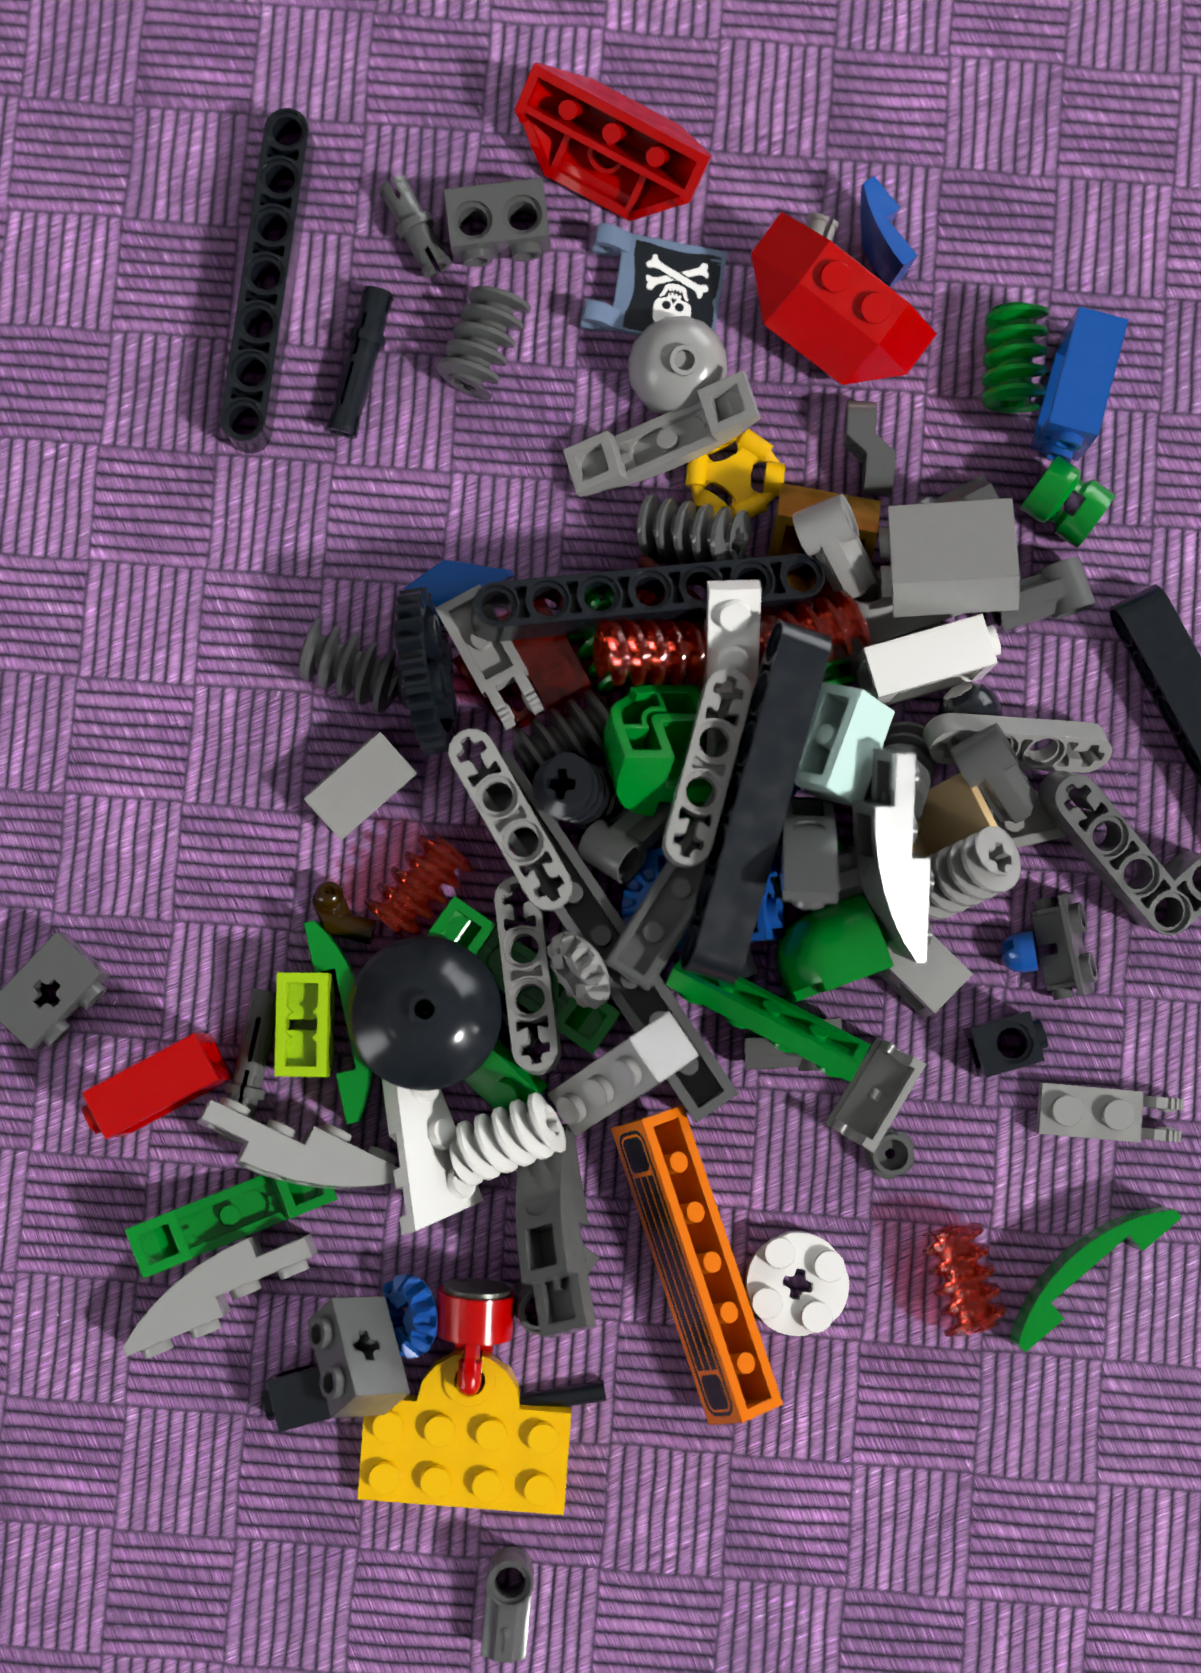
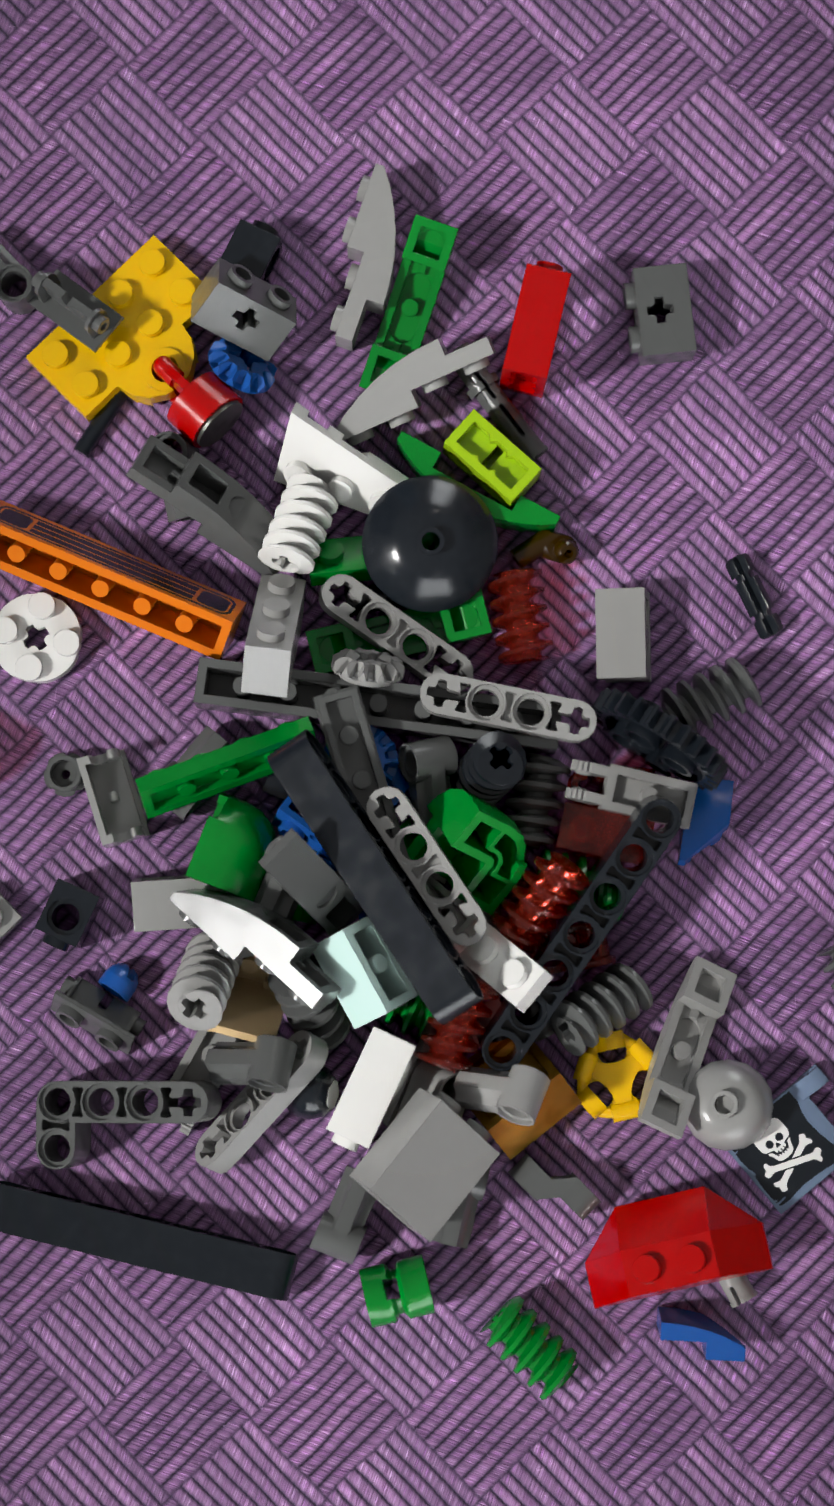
camera: 125 degrees right, 0 degrees up
blue window [1030,306,1129,463] -> none
none -> dark grey hinge [29,269,124,353]
none -> black axle [726,553,783,639]

